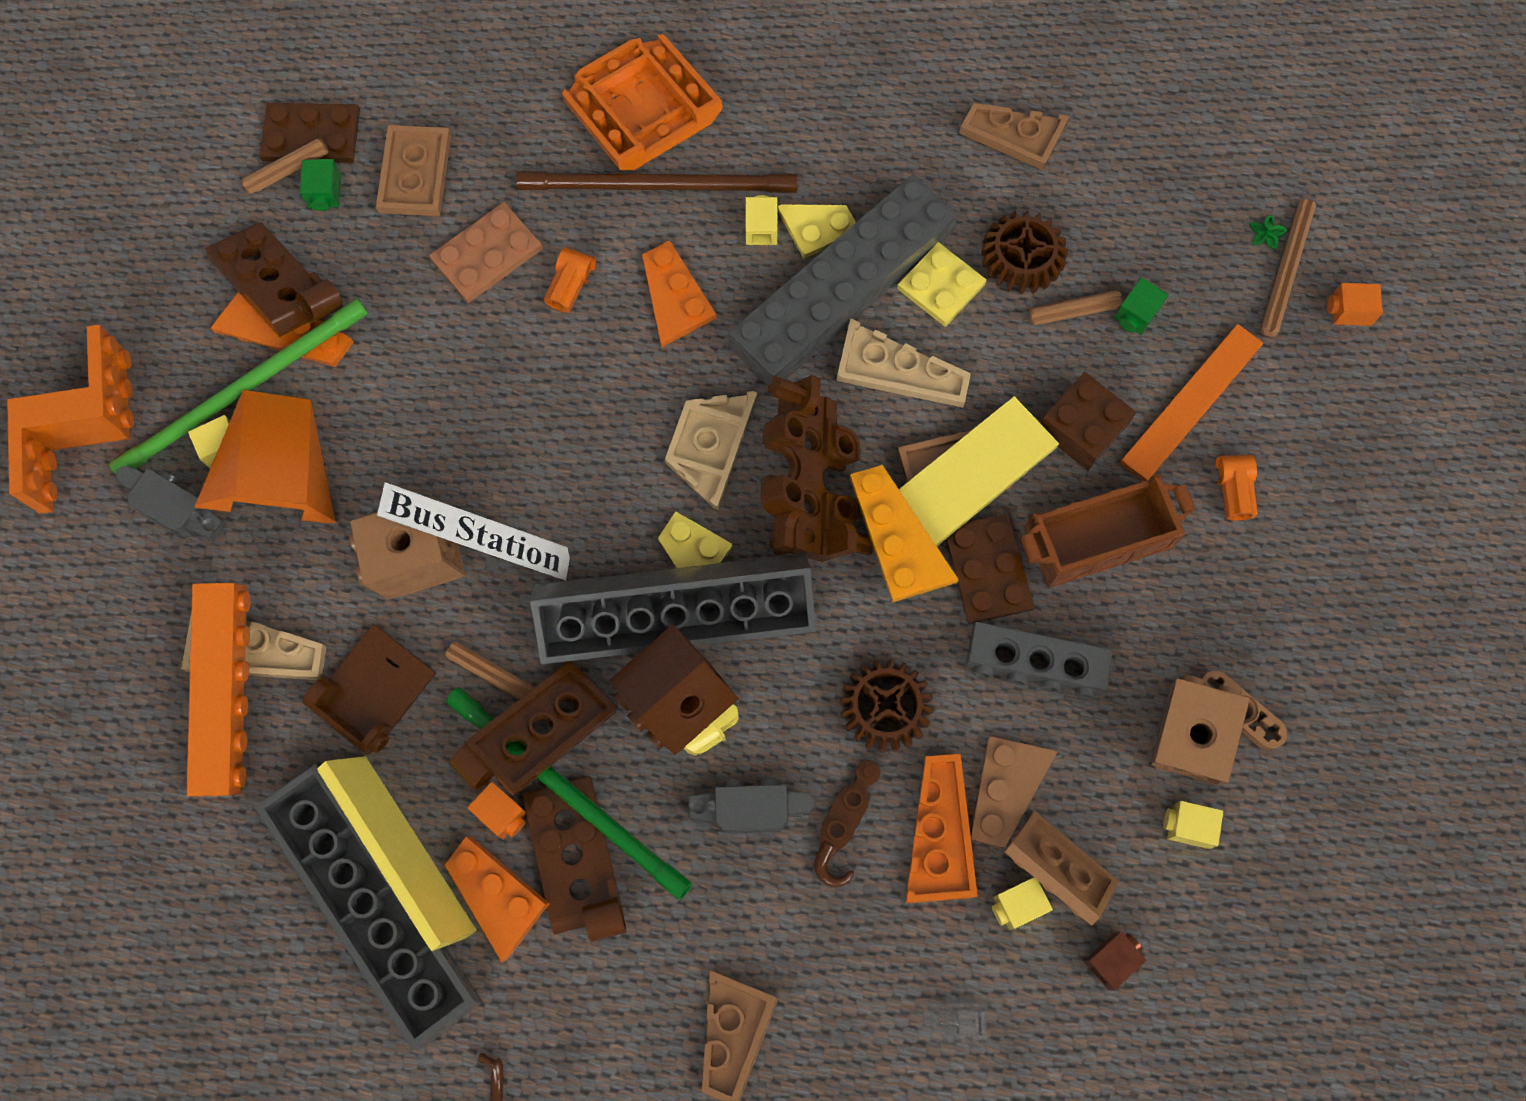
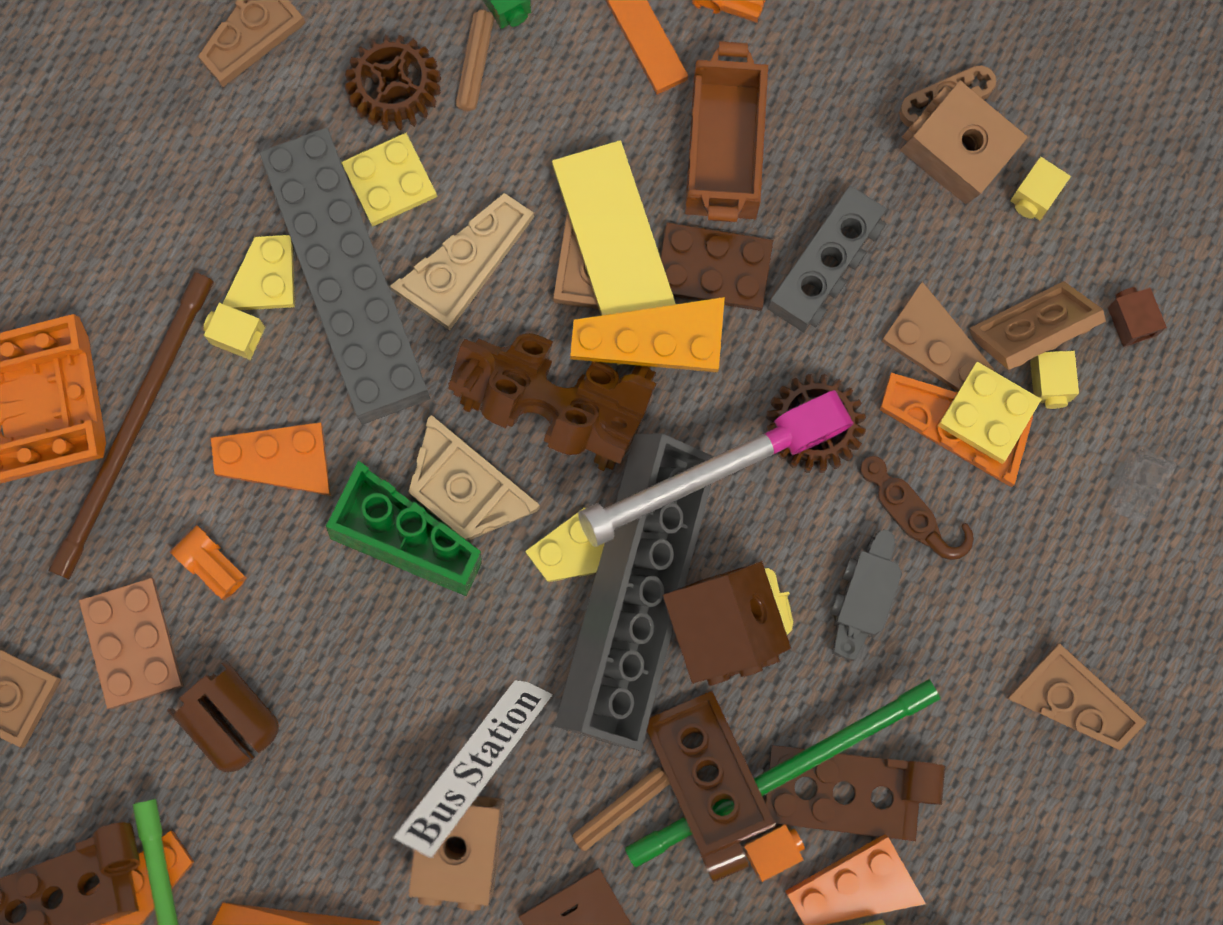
camera: 70 degrees left, 5 degrees up
reddish brown brick [1040,371,1137,471] -> none
none -> reddish brown cylinder [167,660,279,773]
none -> green wedge [326,460,482,597]
none -> flat silver piece [578,390,854,547]
none -> light yellow plate [938,362,1042,464]

